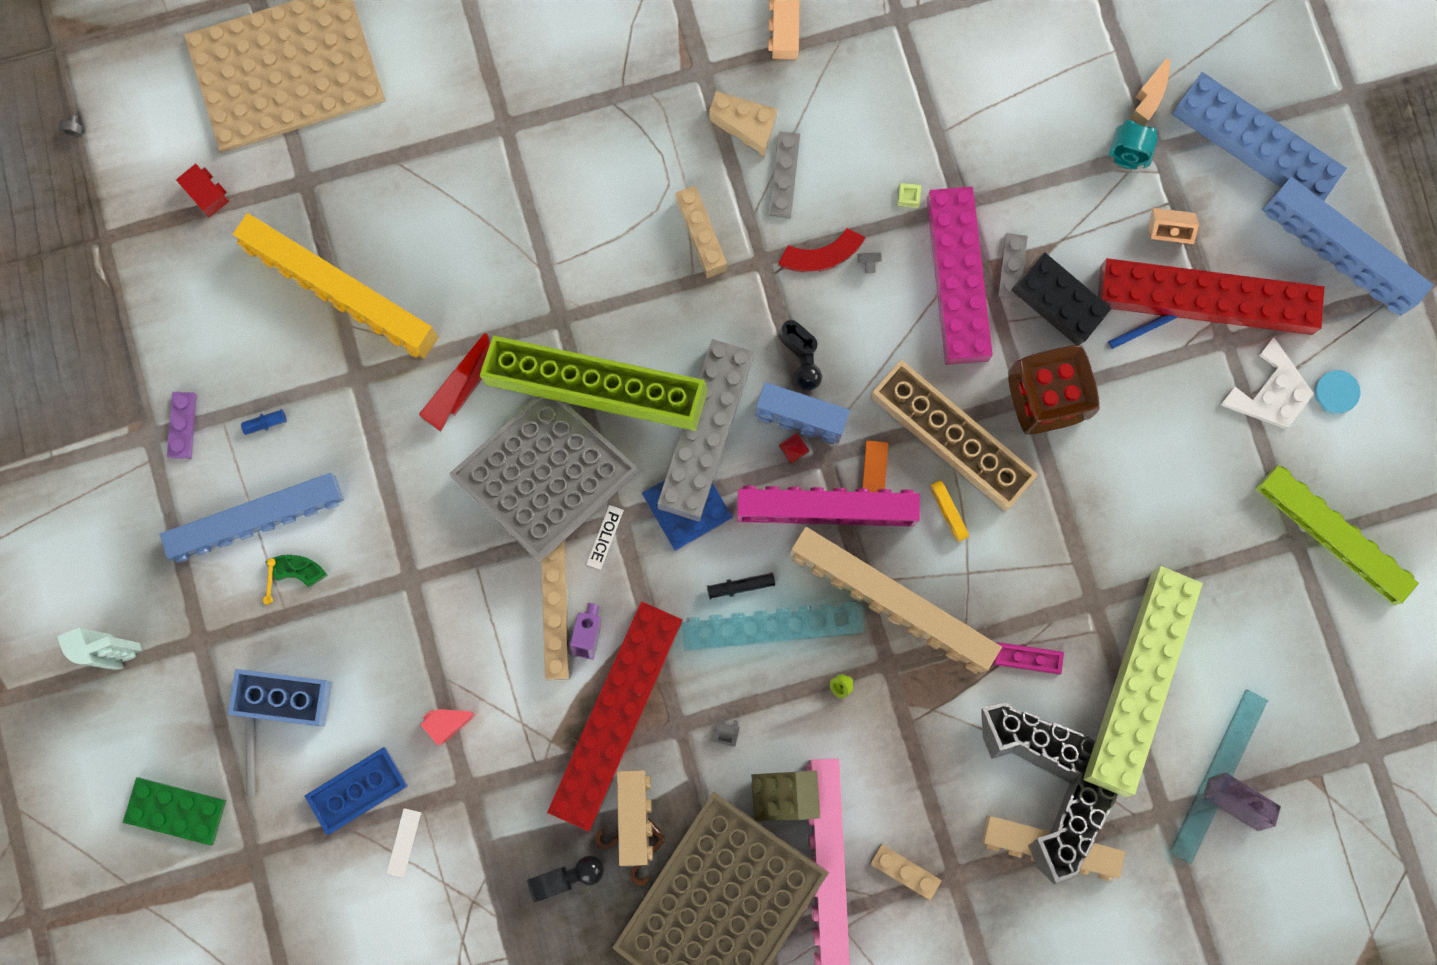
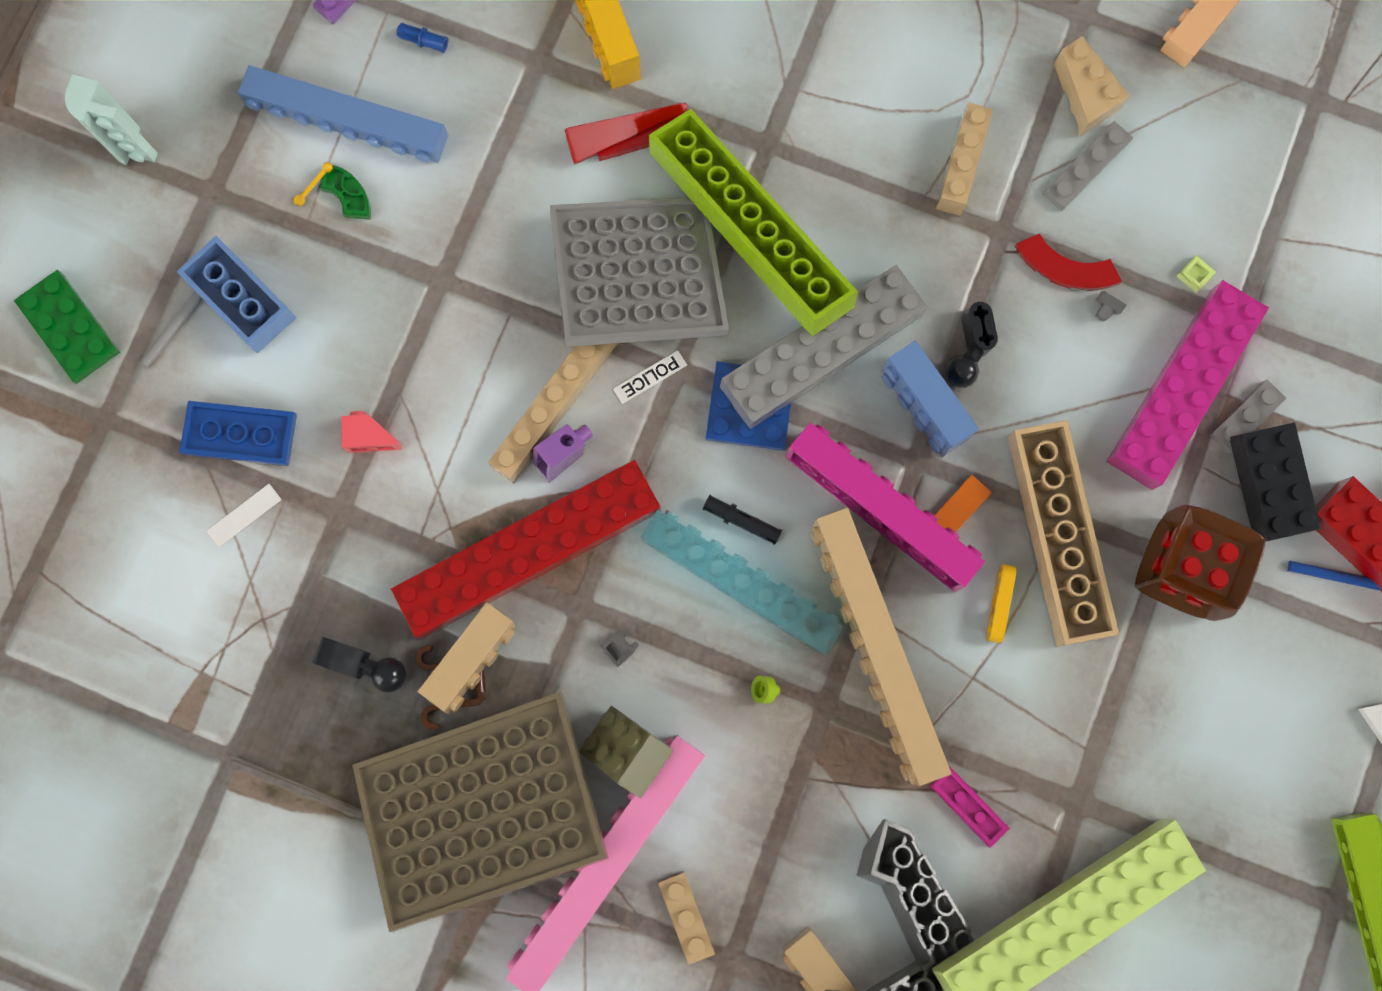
camera: 40 degrees right, 0 degrees up
red tile [779,433,809,464] -> none

